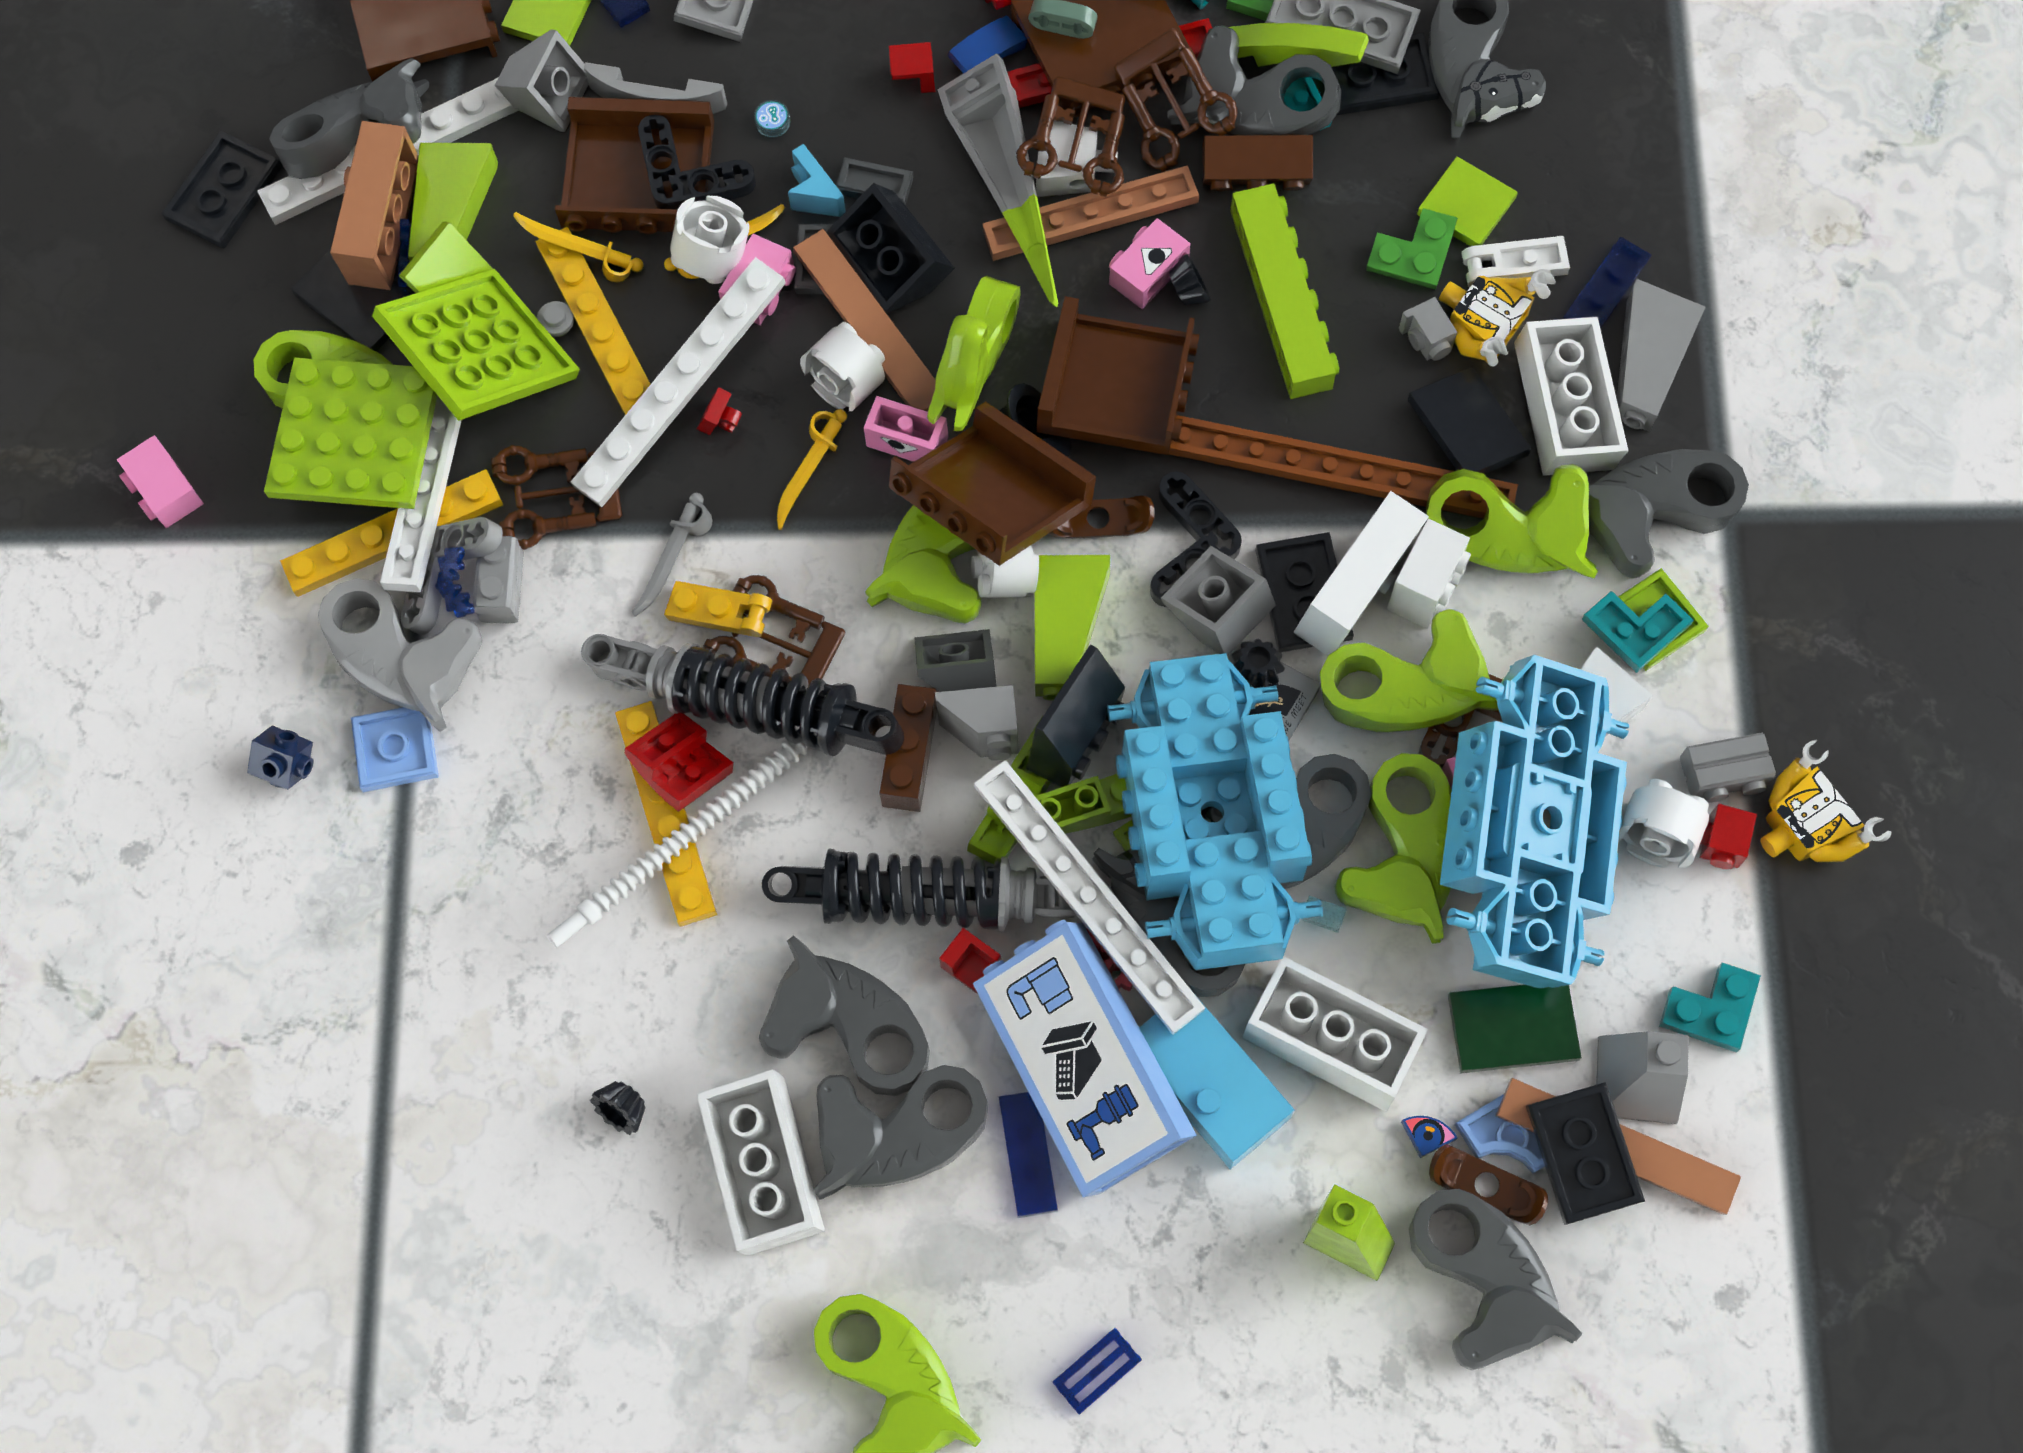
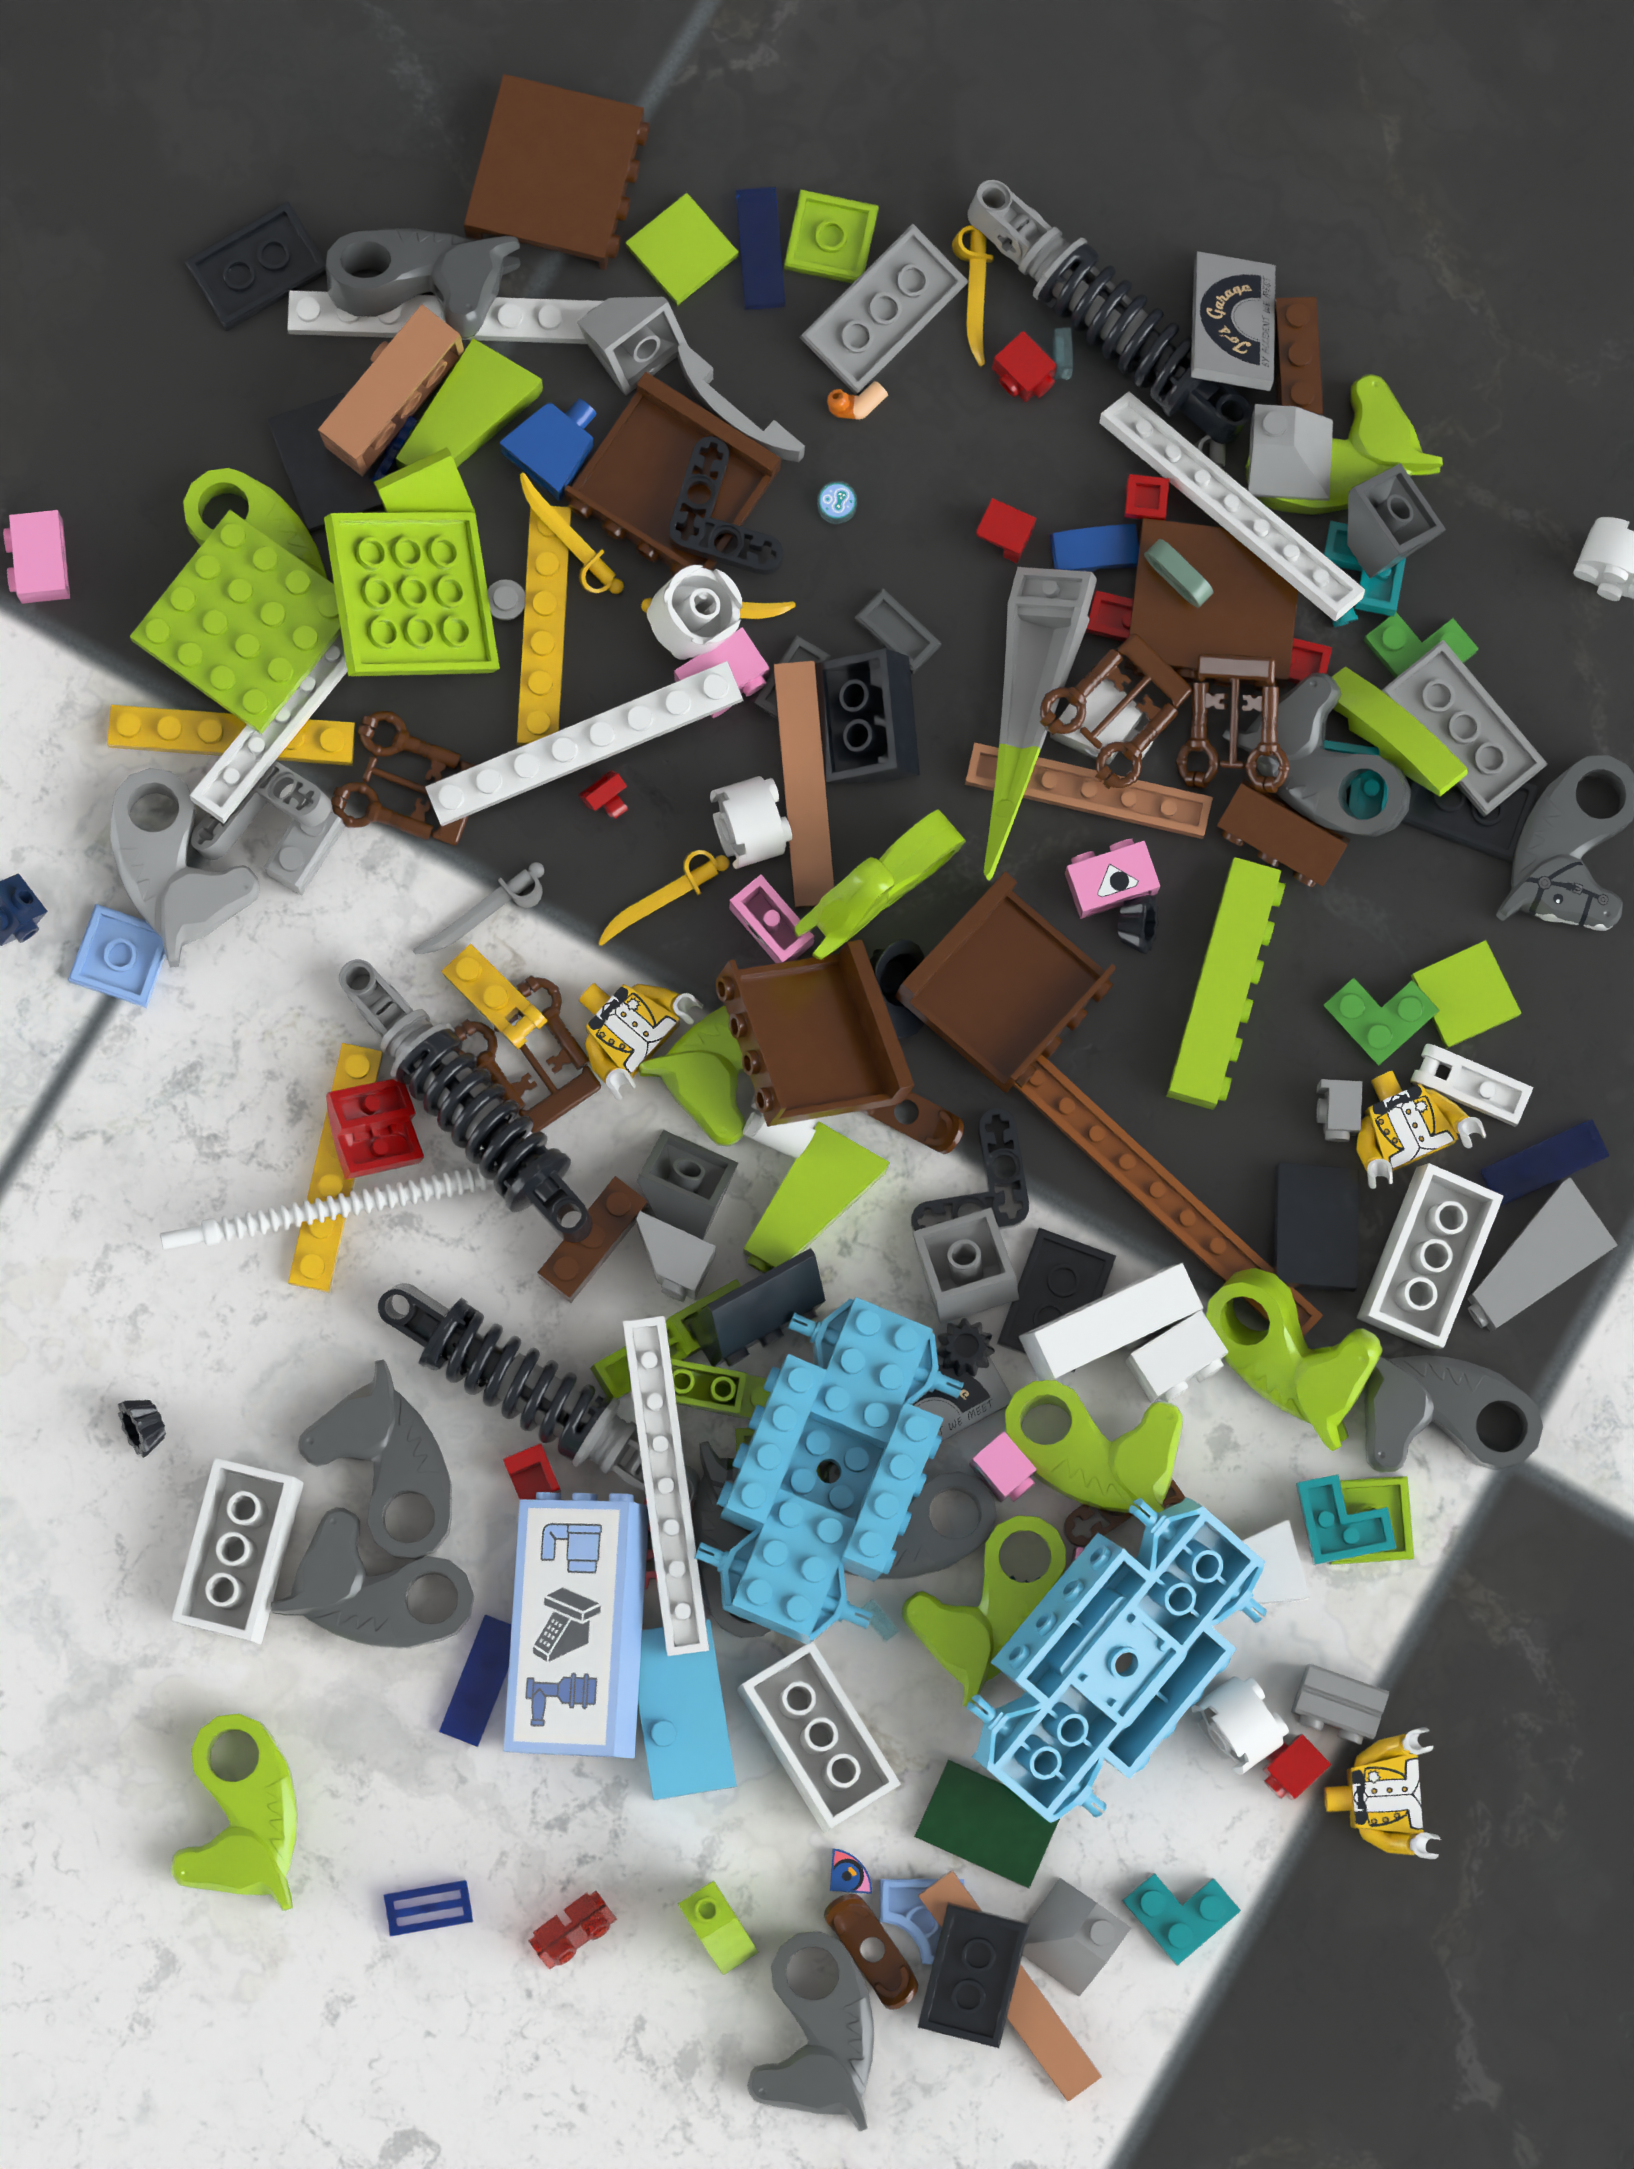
camera: 20 degrees right, 10 degrees up
clear blue animal [435,547,475,618] -> none
medium azure slope [788,144,846,217] -> none
none -> blue torso [500,398,597,502]
none -> clear red hinge [528,1890,618,1970]
none -> torso [578,983,703,1100]
none -> arm [827,381,888,420]
none -> bright pink brick [969,1432,1037,1502]

